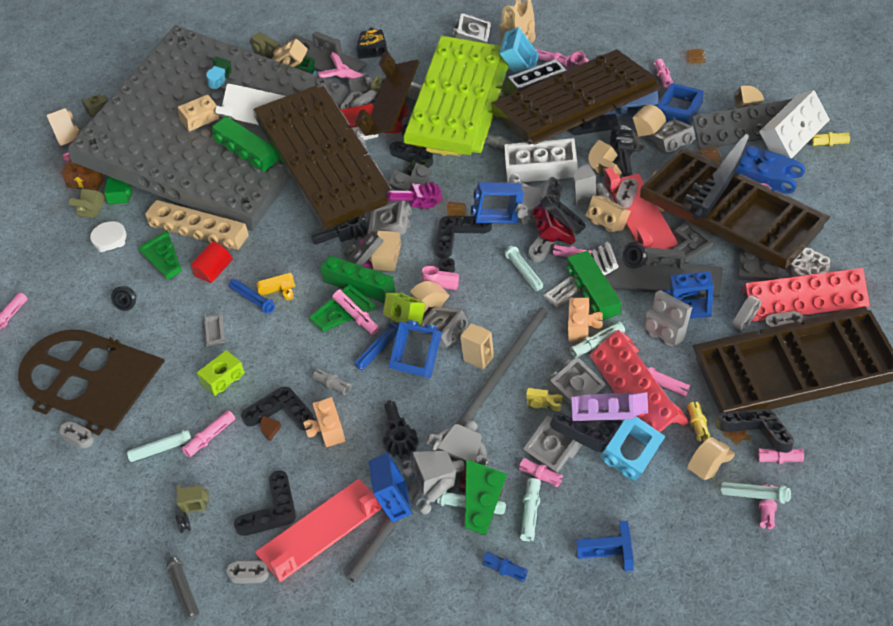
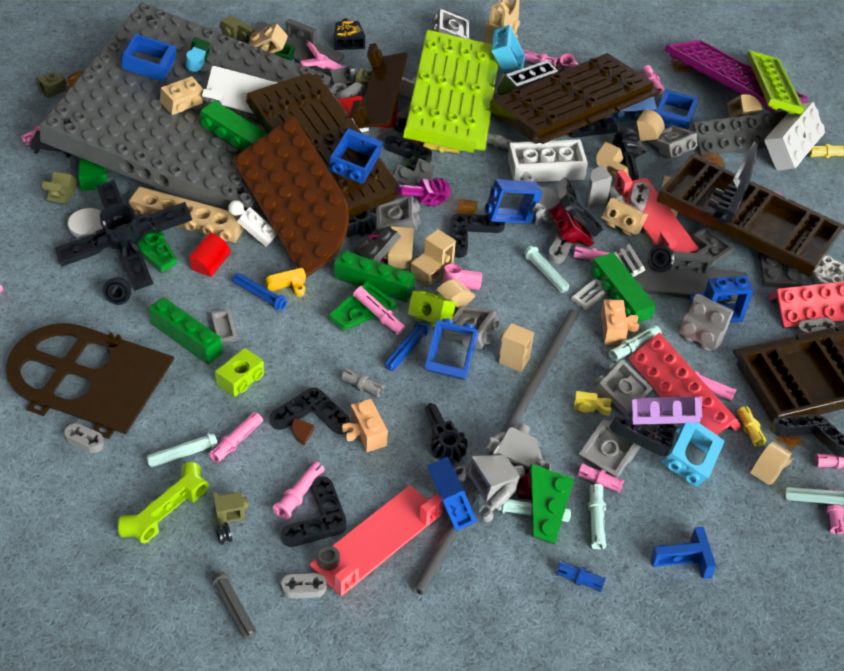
camera: 15 degrees left, 0 degrees up
tan brick [46,108,80,146] -> none
clear orange brick [61,162,104,191] -> none
black bush [438,258,456,273] -> none
light grey beam [732,295,762,332] -> none
blue brick [736,145,805,194] -> none
none -> black piece [55,180,192,291]
none -> lime plate [118,462,209,544]
none -> blue window [120,33,177,82]
none -> green brick [148,297,223,365]
none -> white plate [228,200,277,247]
none -> reddish brown plate [232,116,349,278]
none -> bright pink pin [272,461,324,520]
none -> dark grey tile [316,546,340,570]
none -> blue window [328,128,383,184]
none -> tan brick [410,229,456,287]
none -> magenta plate [664,40,808,112]
none -> lime plate [746,50,804,115]

